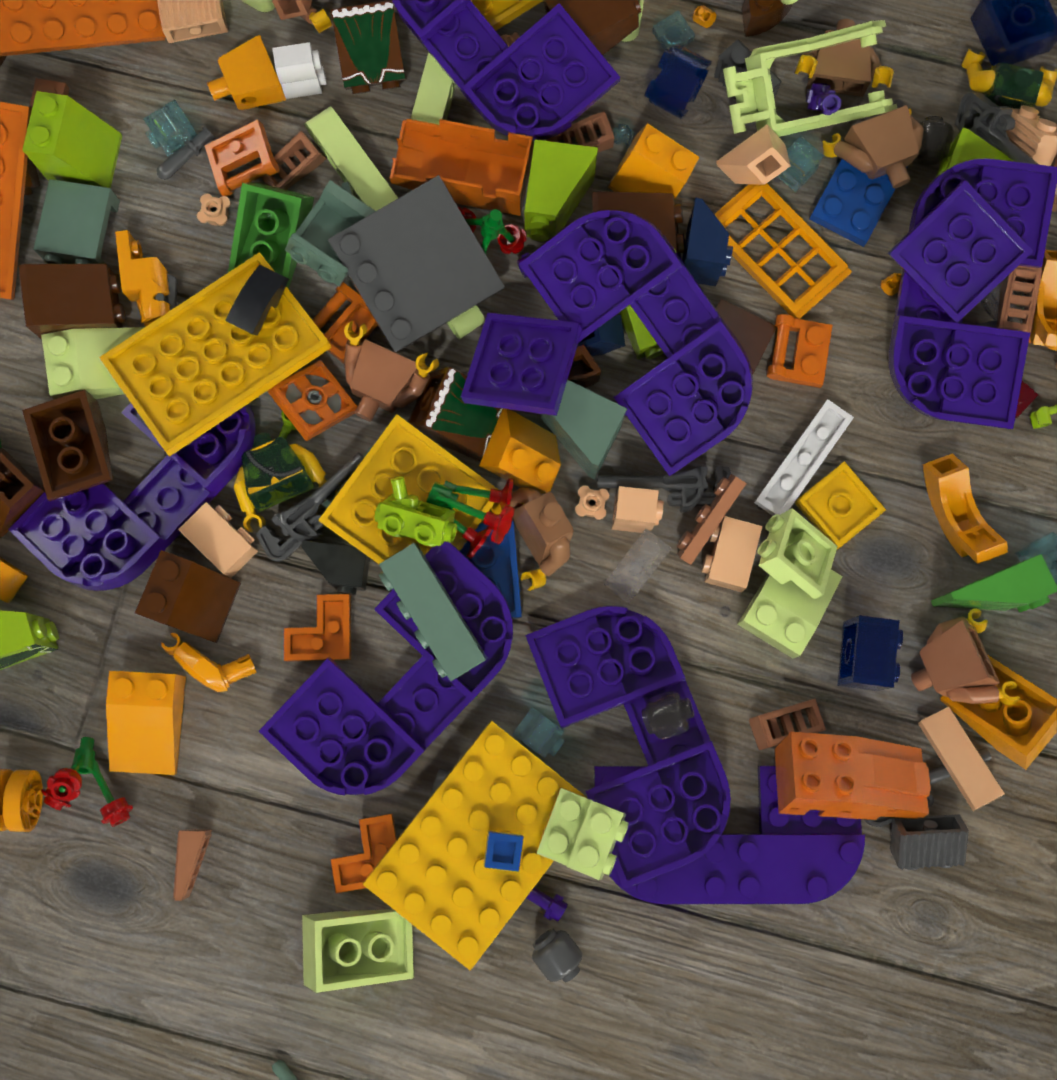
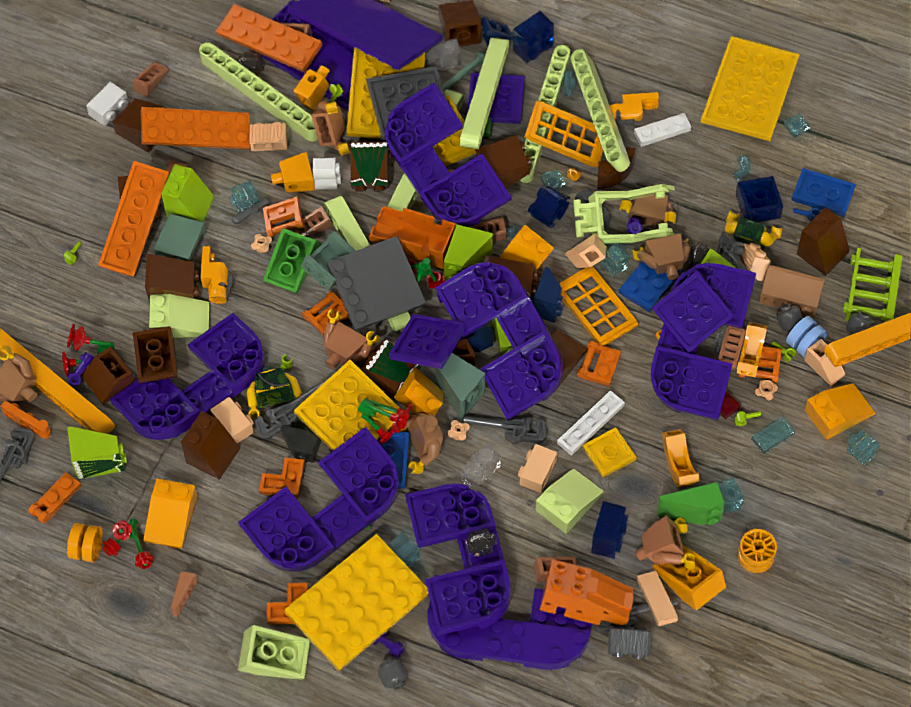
camera: 10 degrees right, 20 degrees down
yellow plate [99,252,332,457] -> none
light orange arm [161,633,257,692] -> none
black slope [225,265,289,336] -> none
orange piece [268,359,358,442] -> none
lime brick [374,476,457,547] -> none
sand green brick [379,543,487,681] -> none
blue plate [483,831,524,872] -> none
yellowish green plate [537,788,629,880] -> none
light nougat brick [612,486,664,534] -> none
nougat plate [677,474,747,565] -> none
yellowish green plate [757,508,838,599] -> none

